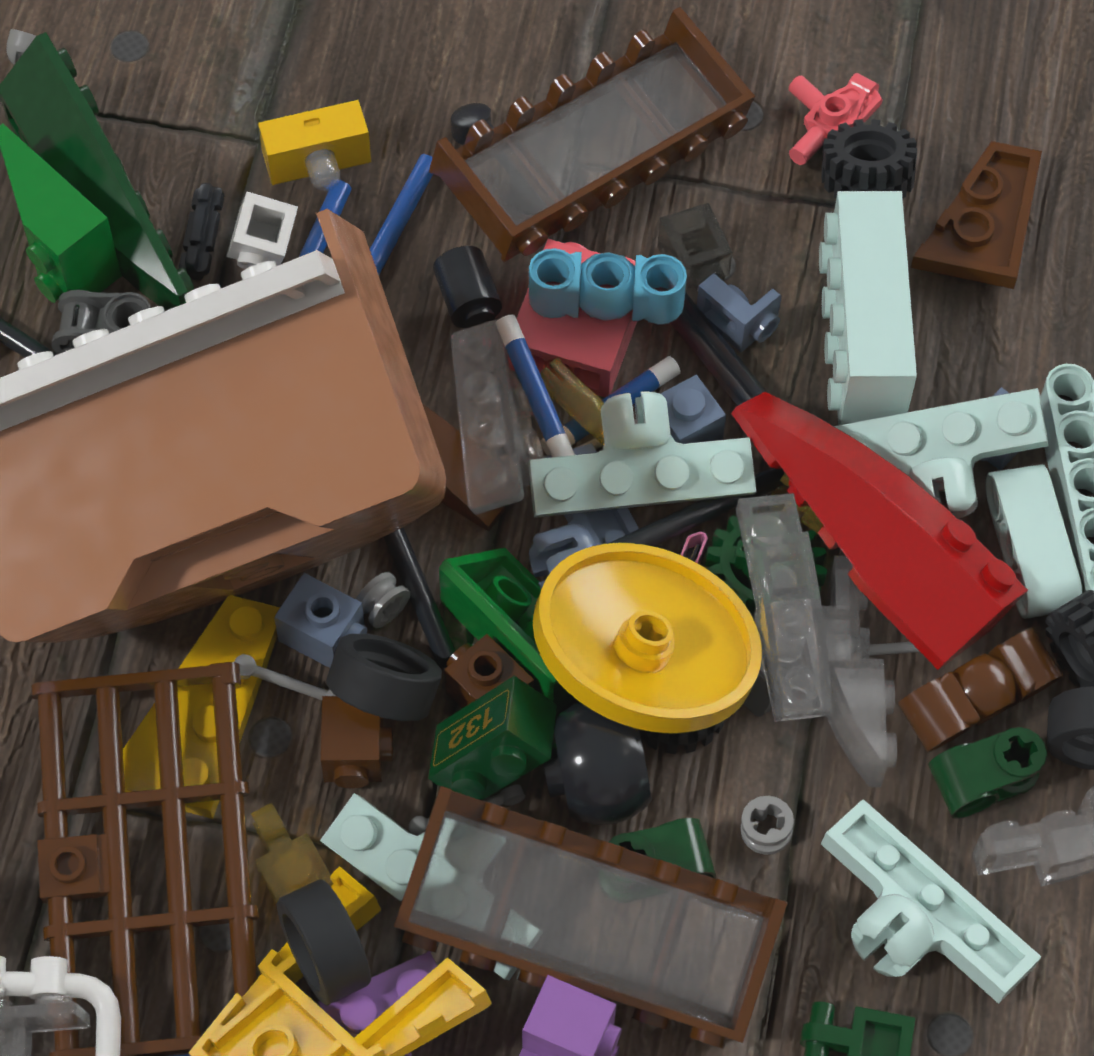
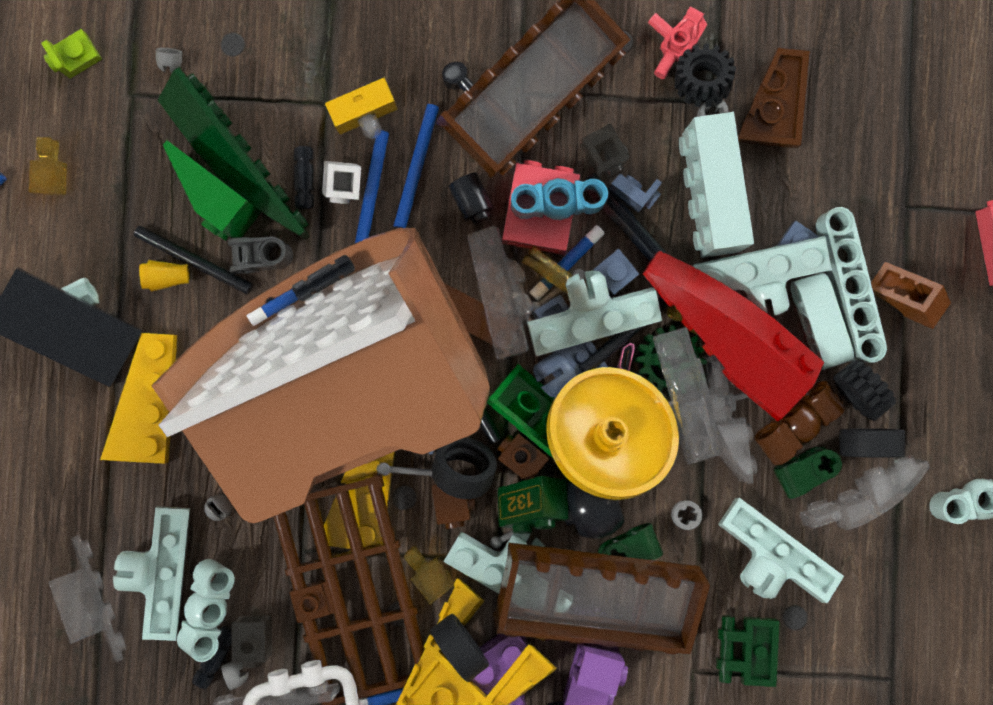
camera: 10 degrees left, 25 degrees up
blue bar [495,315,575,457] -> none

